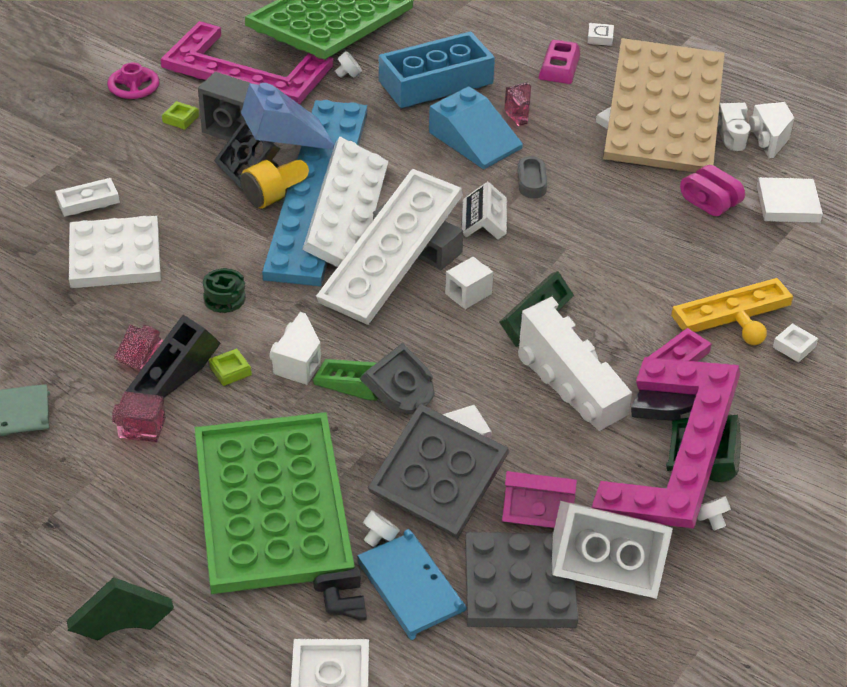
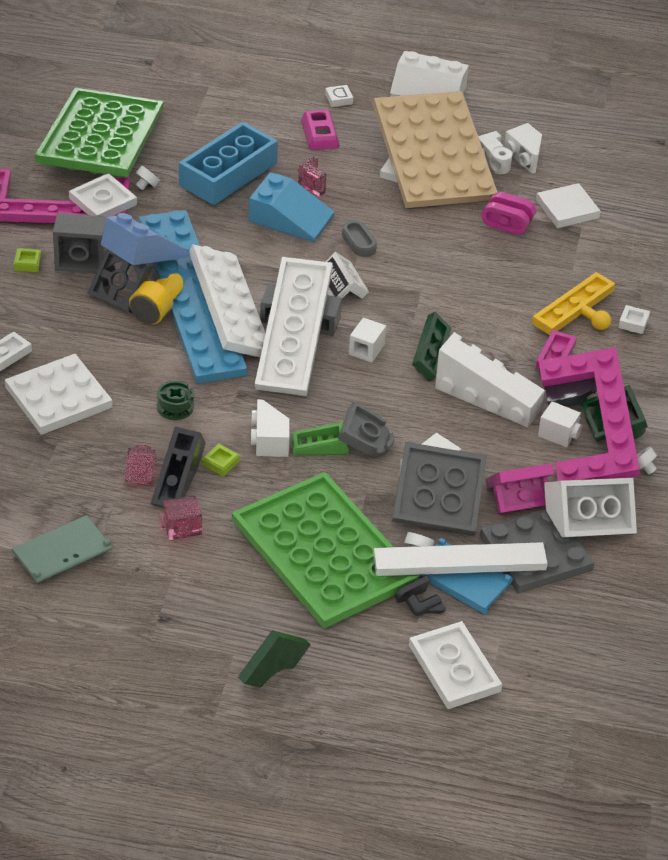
camera: 25 degrees left, 0 degrees up
none -> white tile [69,173,137,217]
none -> white tile [373,542,547,576]
none -> white slope [390,51,469,97]
none -> white brick [538,402,582,448]

